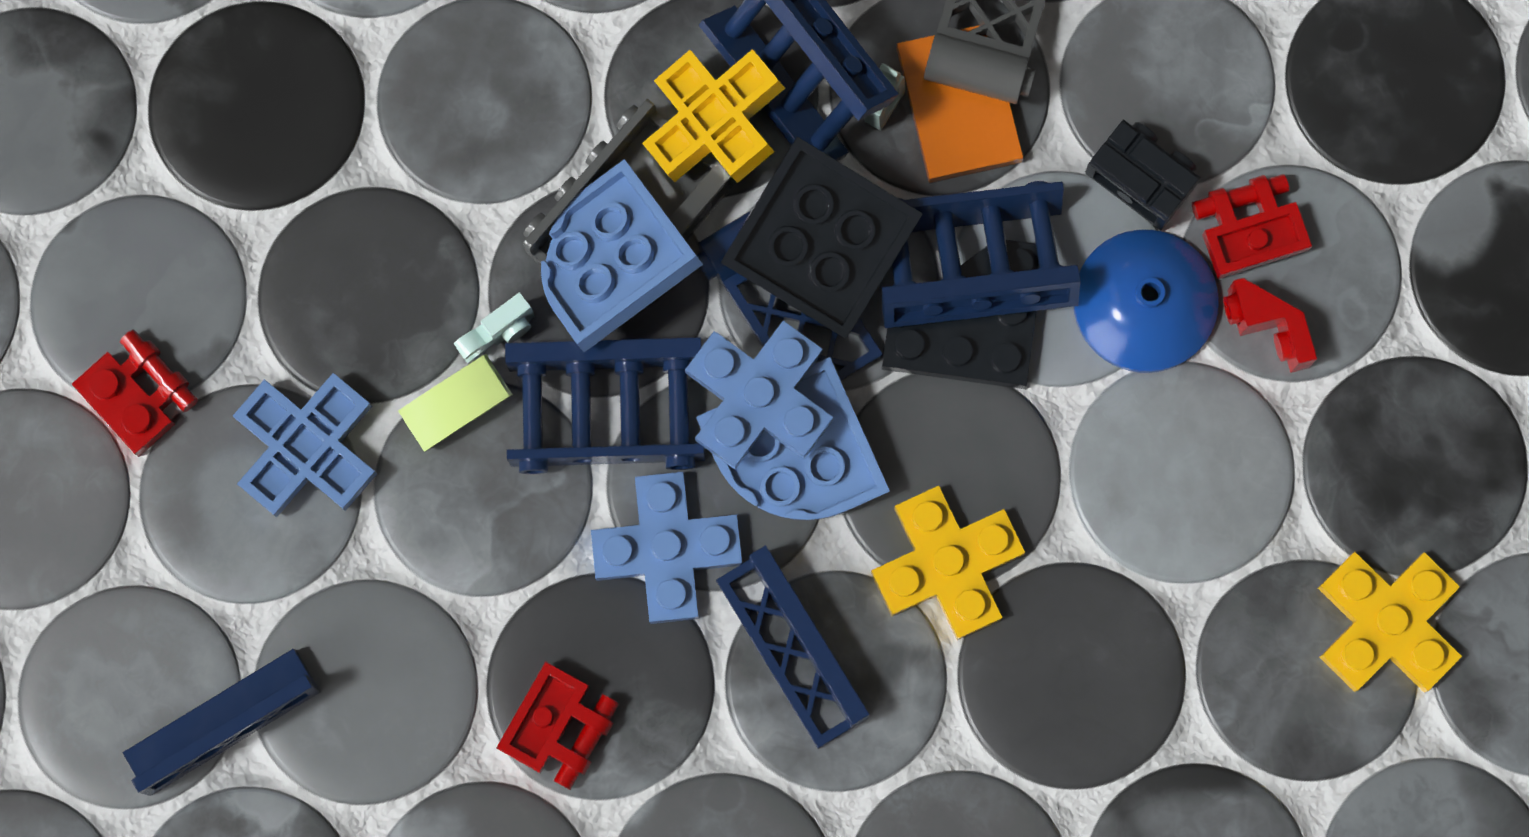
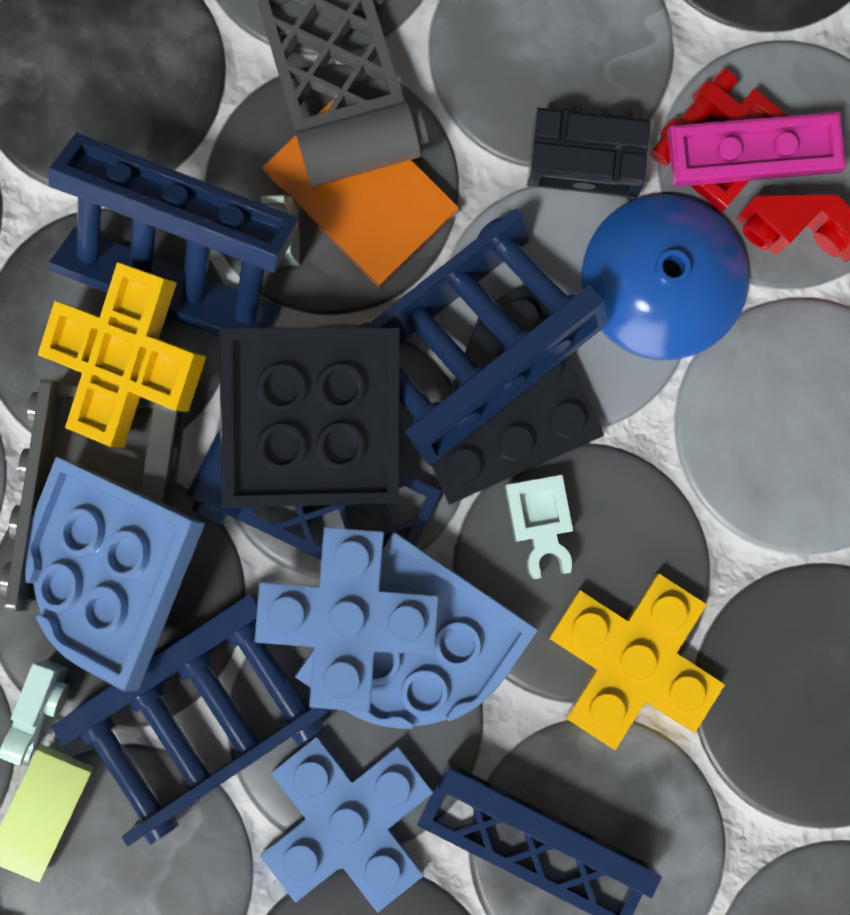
camera: 40 degrees left, 5 degrees up
none -> light aqua plate [505,475,573,579]
none -> dark pink tile [667,112,846,187]

